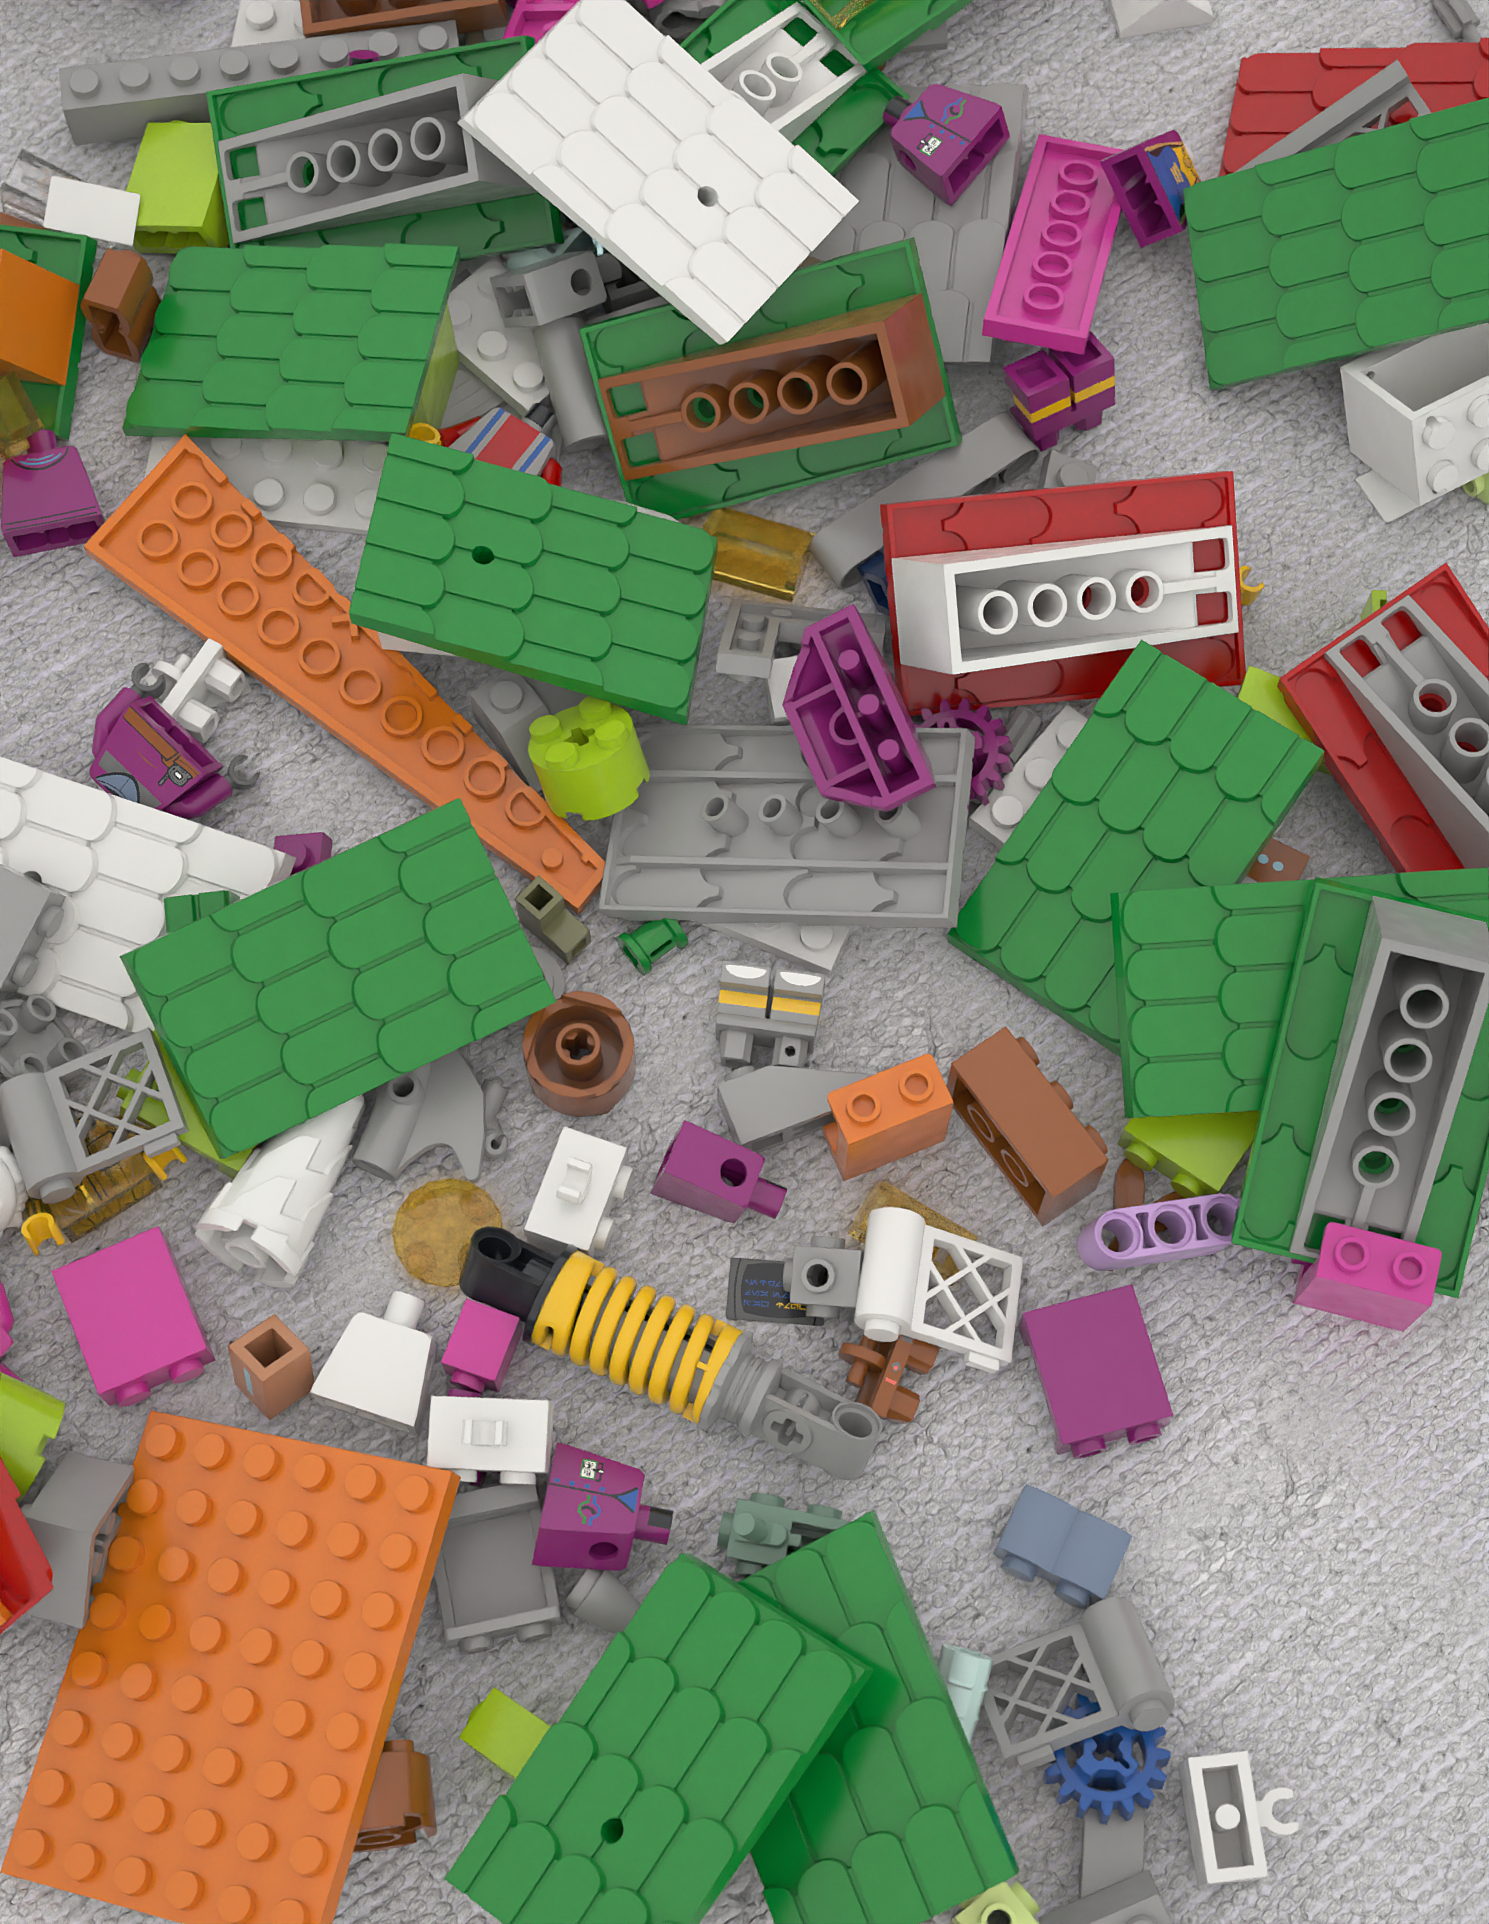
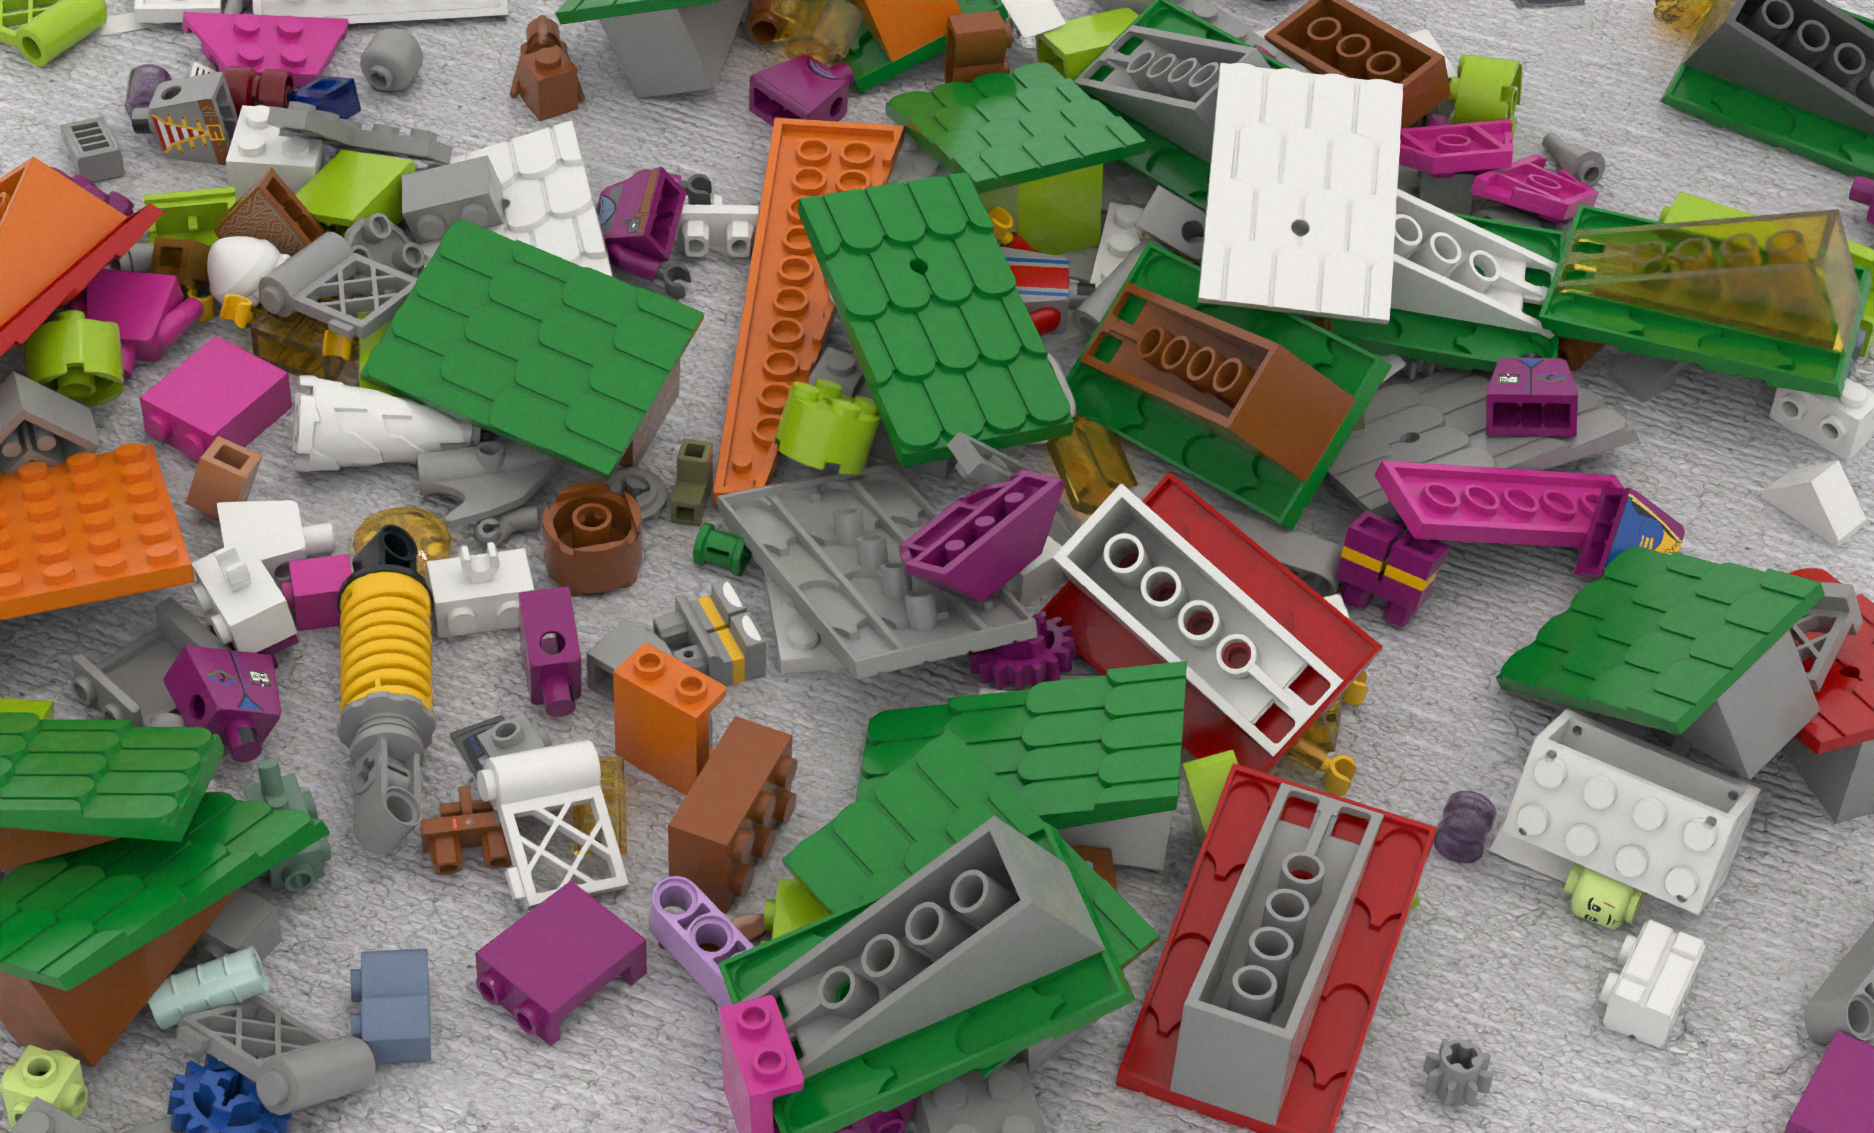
camera: 55 degrees right, 25 degrees down
none -> clear purple wheel [1433,791,1497,864]

